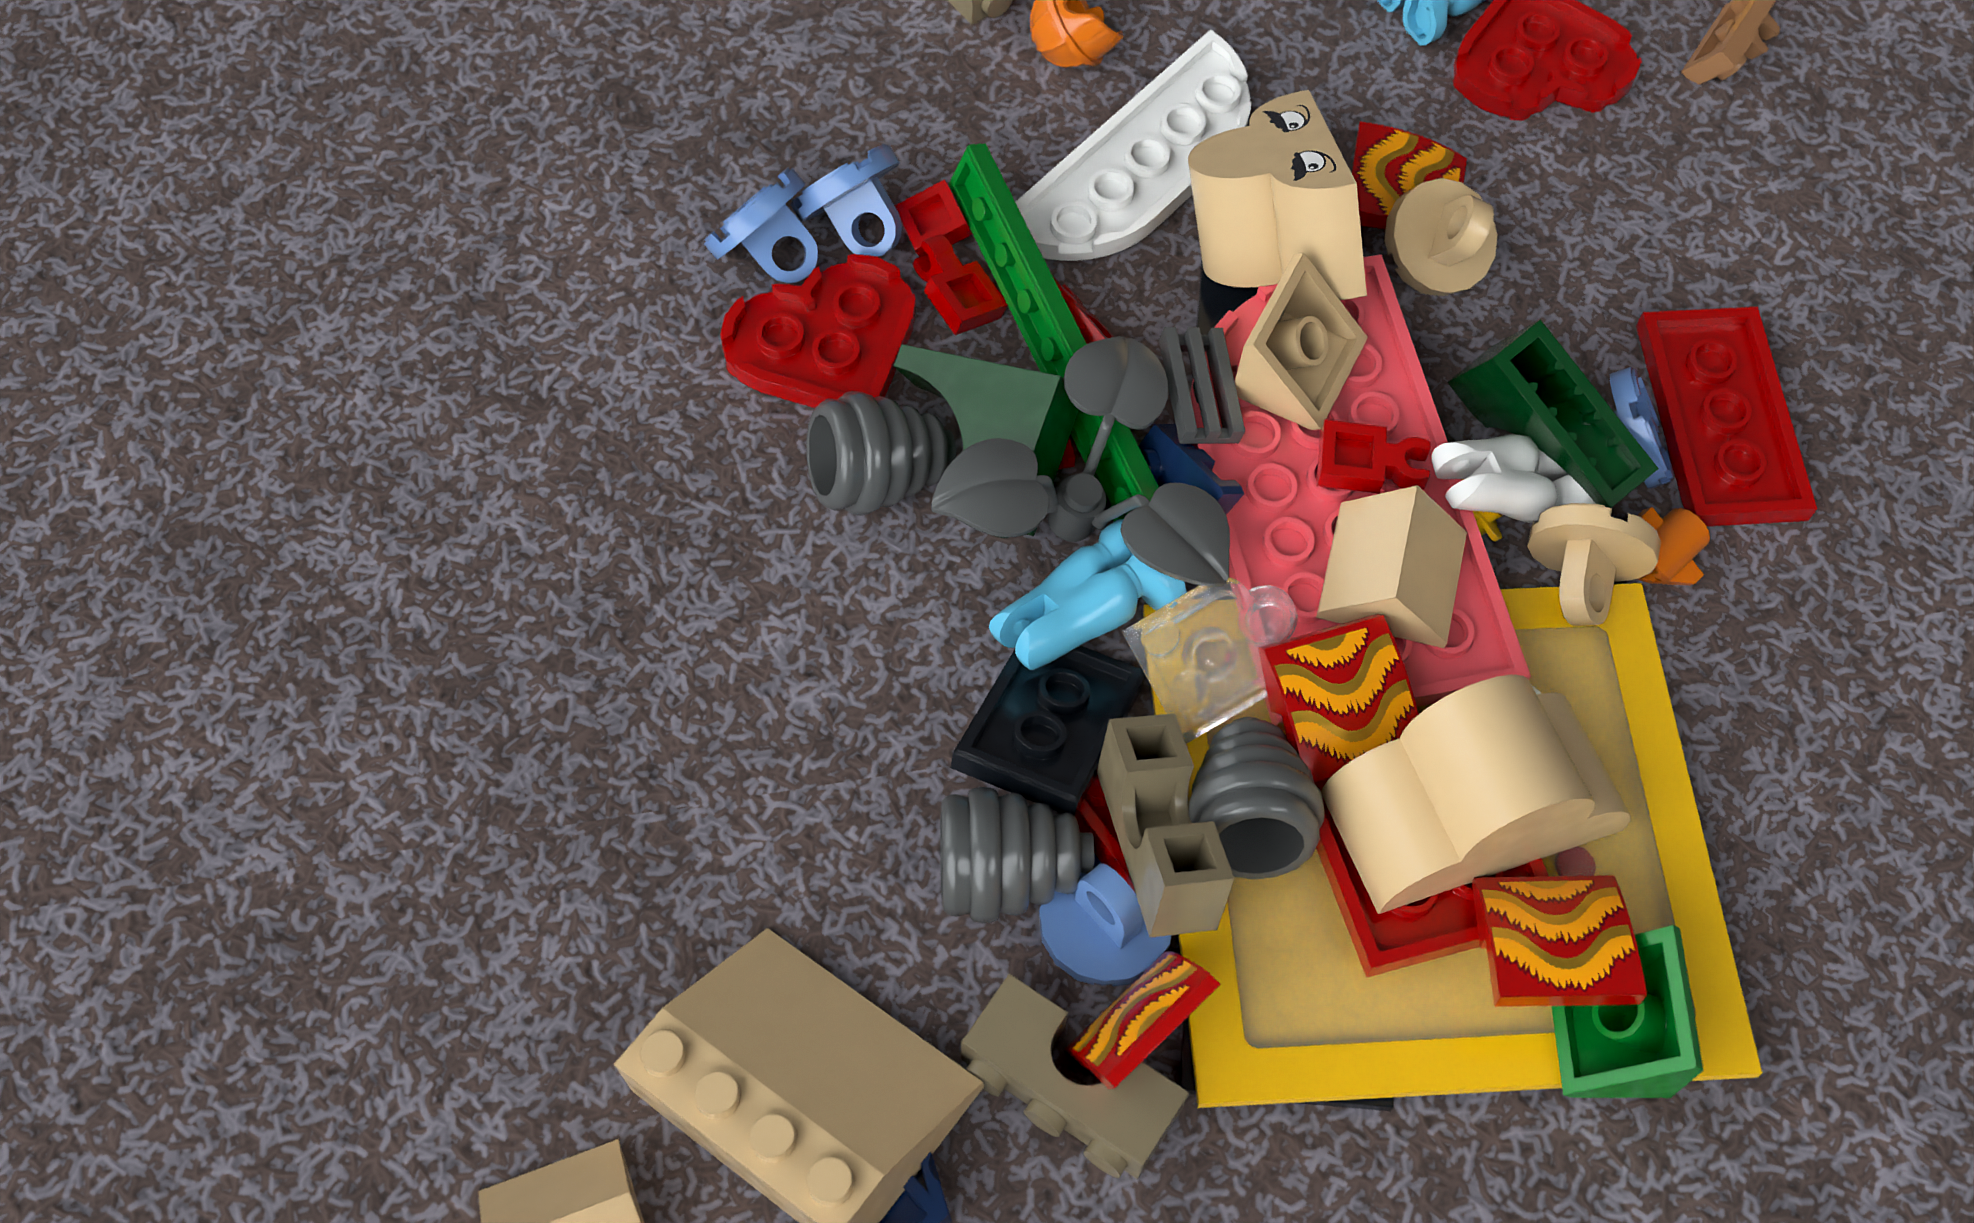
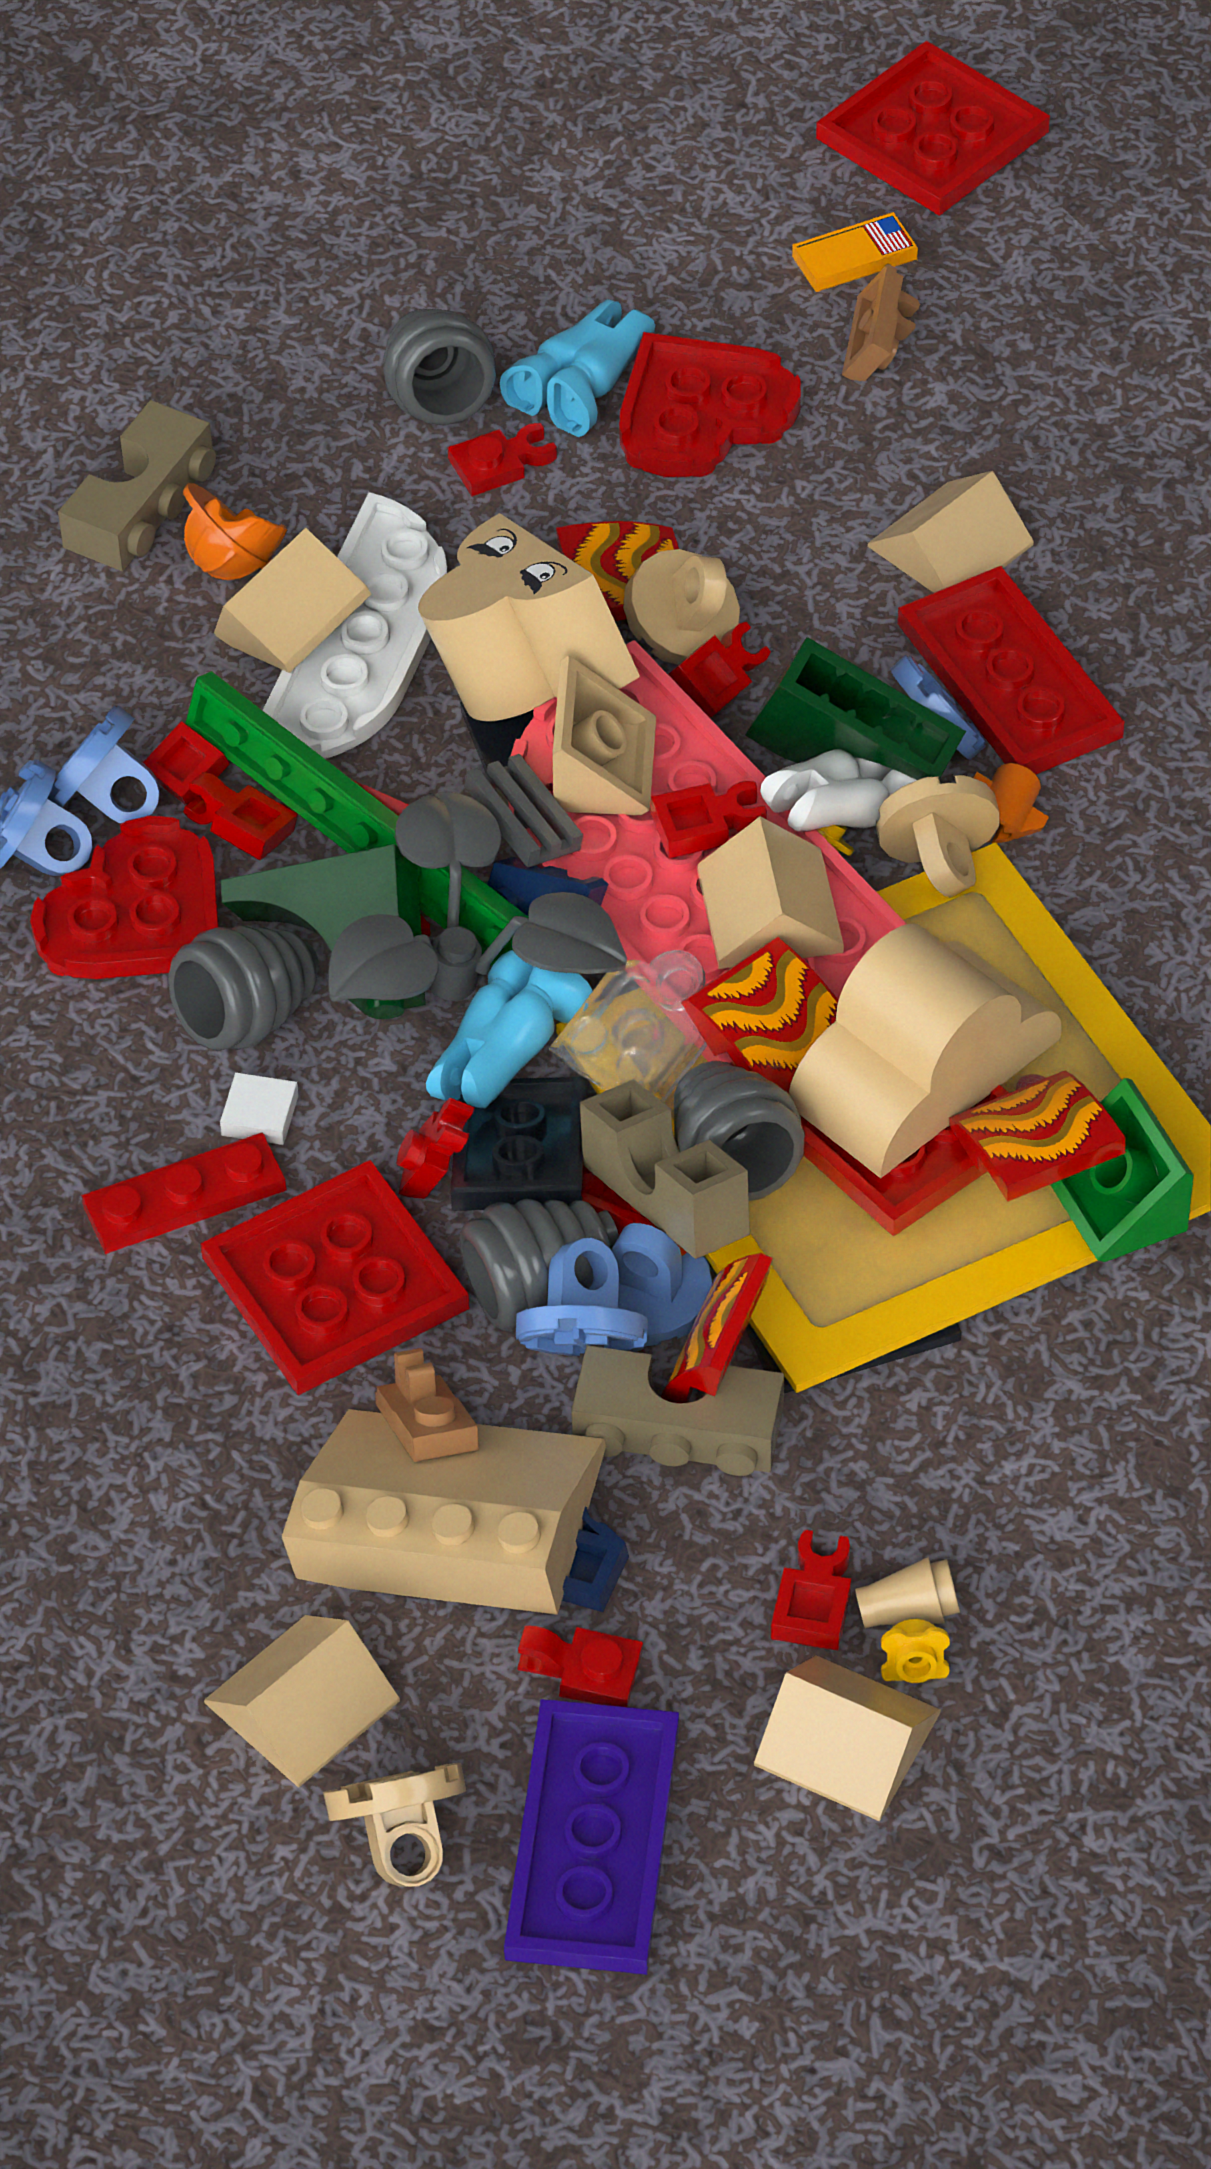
camera: 20 degrees left, 10 degrees down
none -> red plate [81,1132,287,1254]
none -> red plate [200,1160,470,1396]
none -> tan slope [214,528,371,673]
none -> white tile [220,1073,299,1145]
none -> medium nougat plate [375,1348,479,1462]
none -> red plate [396,1098,474,1199]
none -> red plate [447,423,557,496]
none -> medium blue tile [516,1238,648,1356]
none -> red plate [668,622,771,718]
none -> tan slope [868,471,1034,593]

